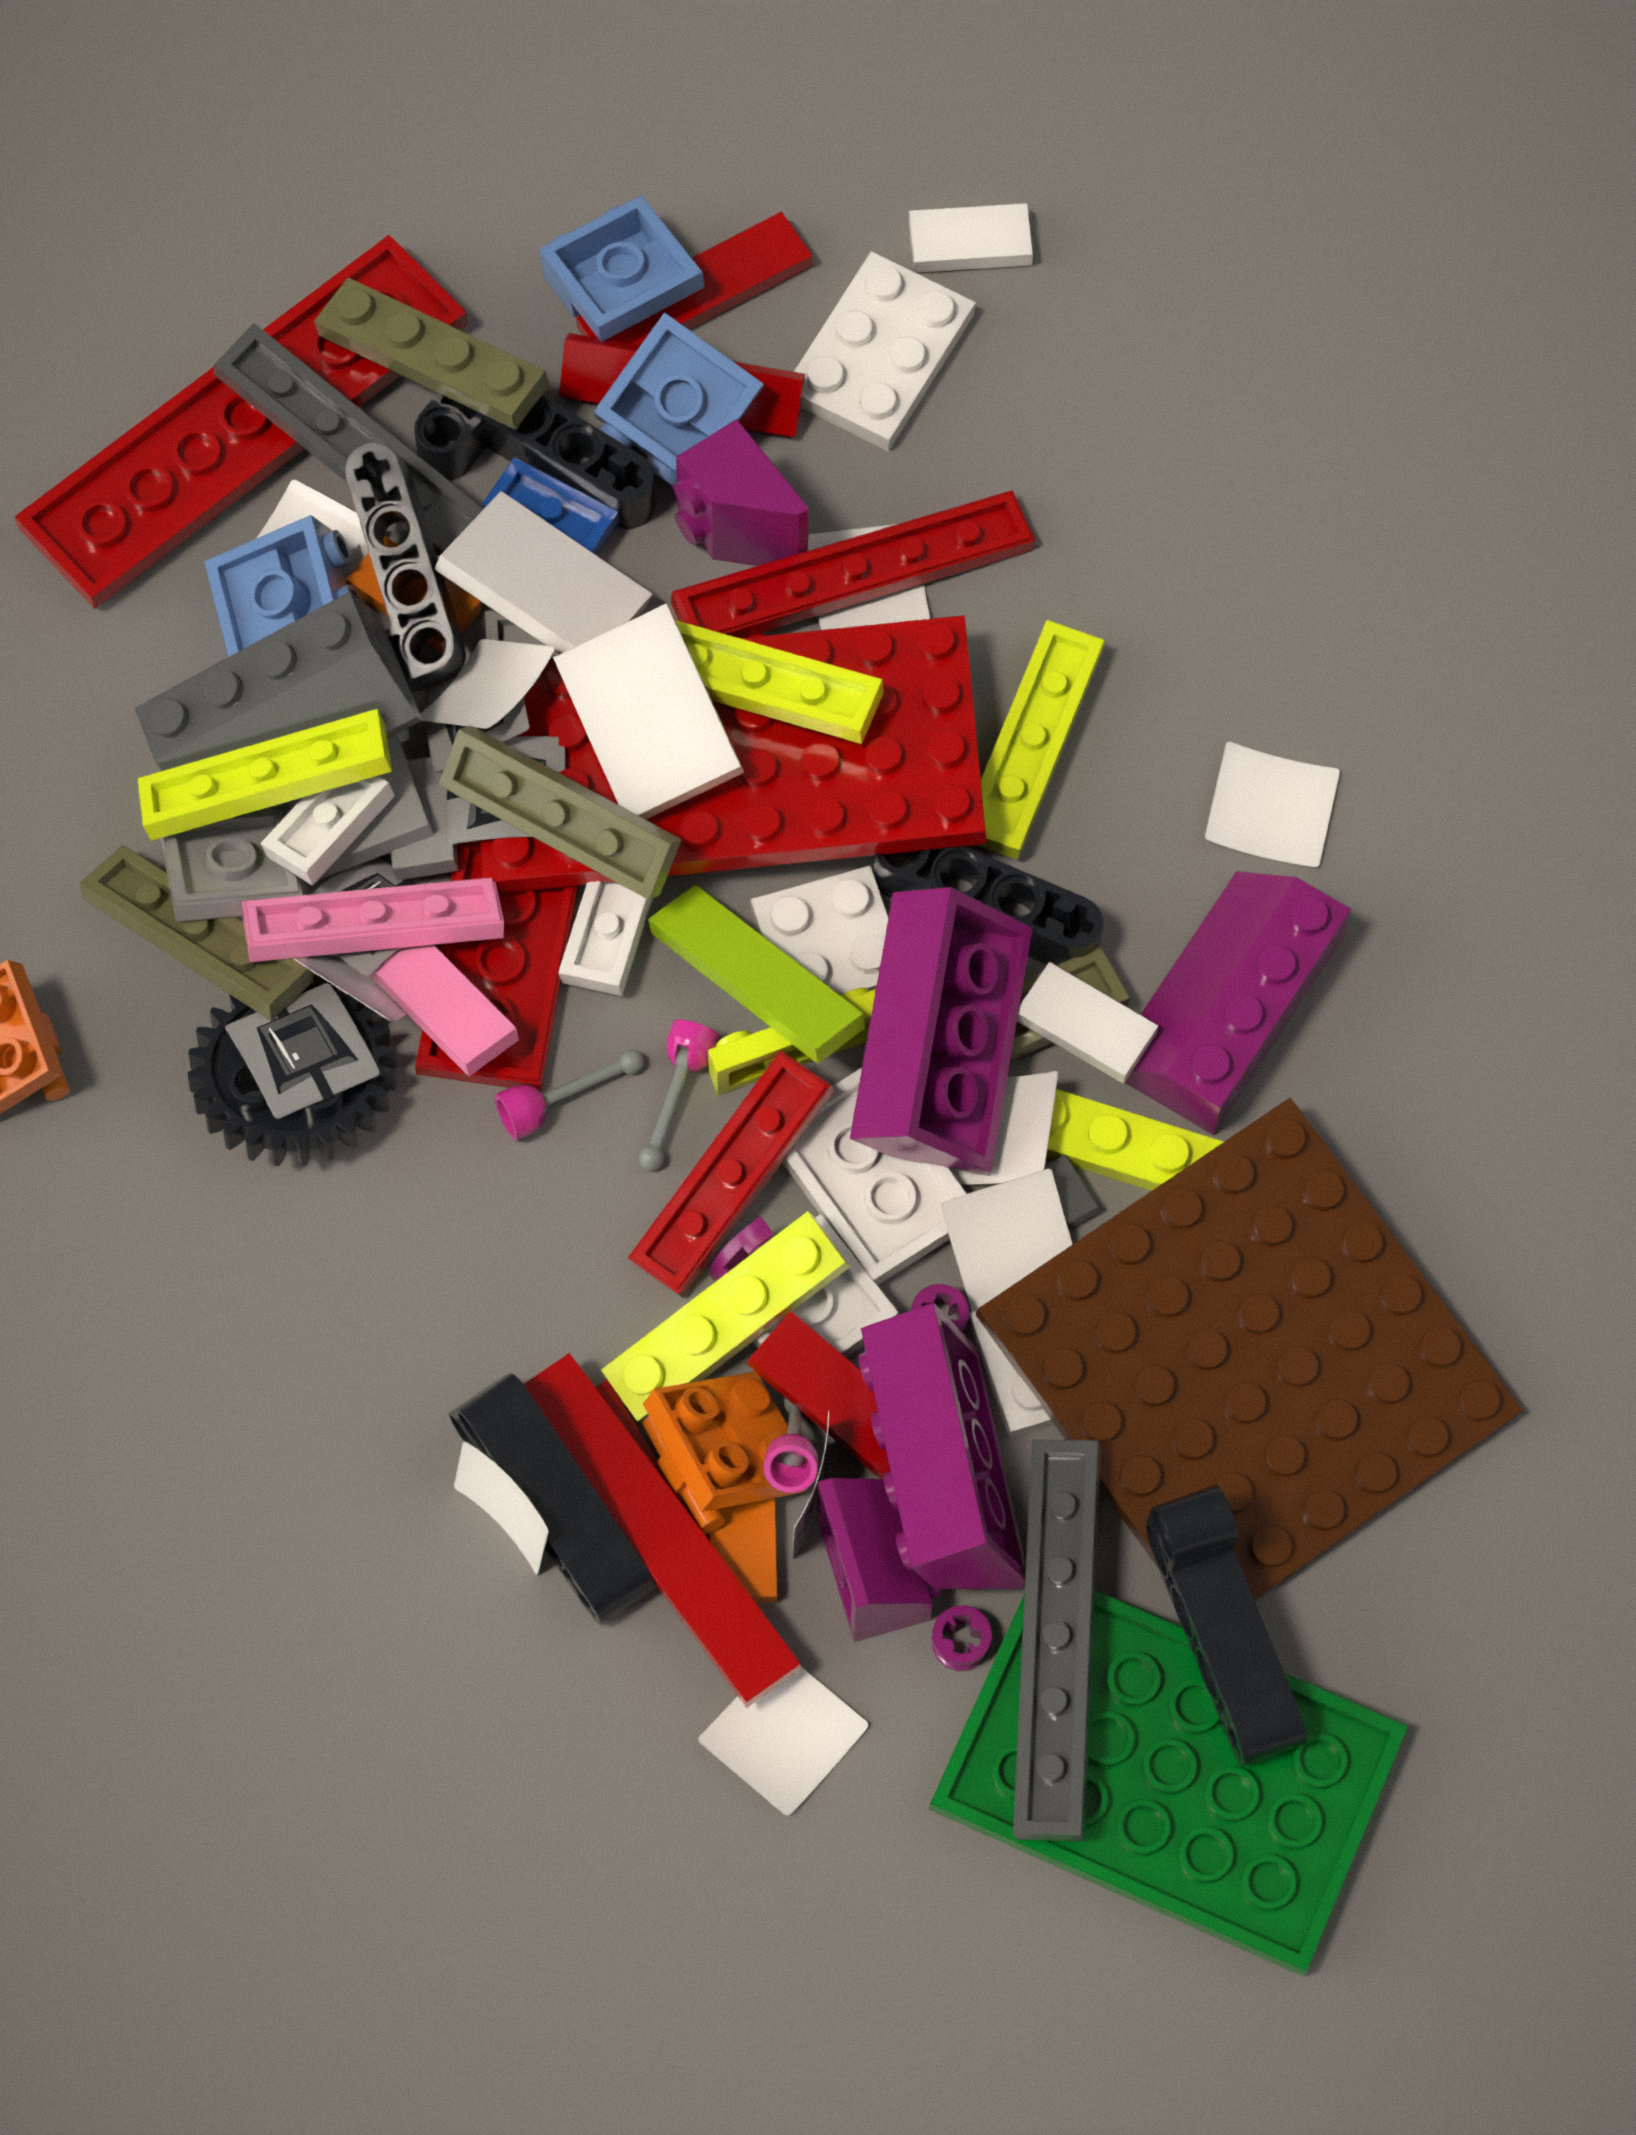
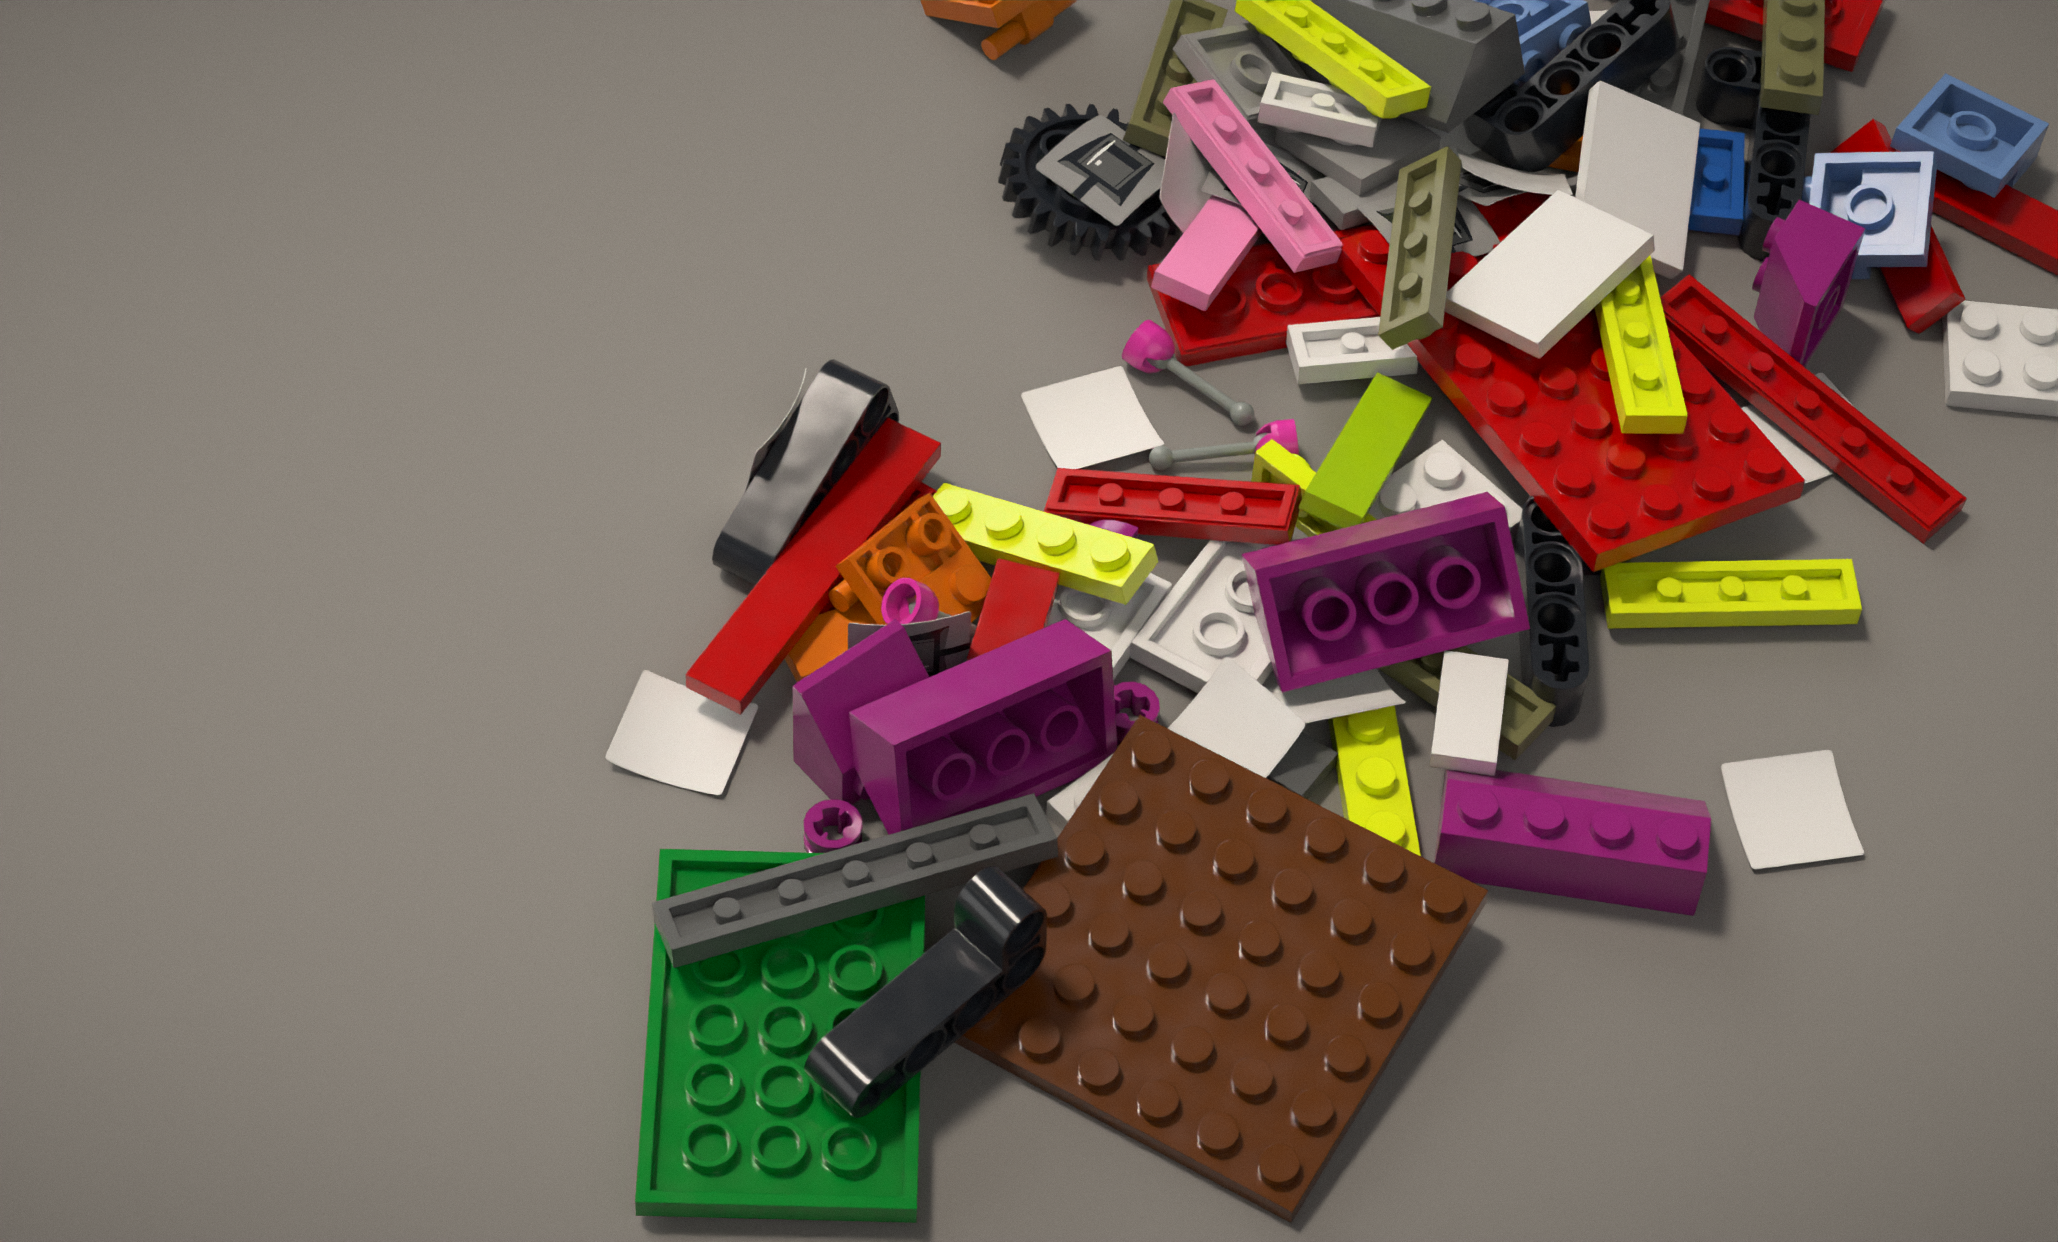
camera: 65 degrees right, 15 degrees down
none -> white sticker [1021,366,1164,469]

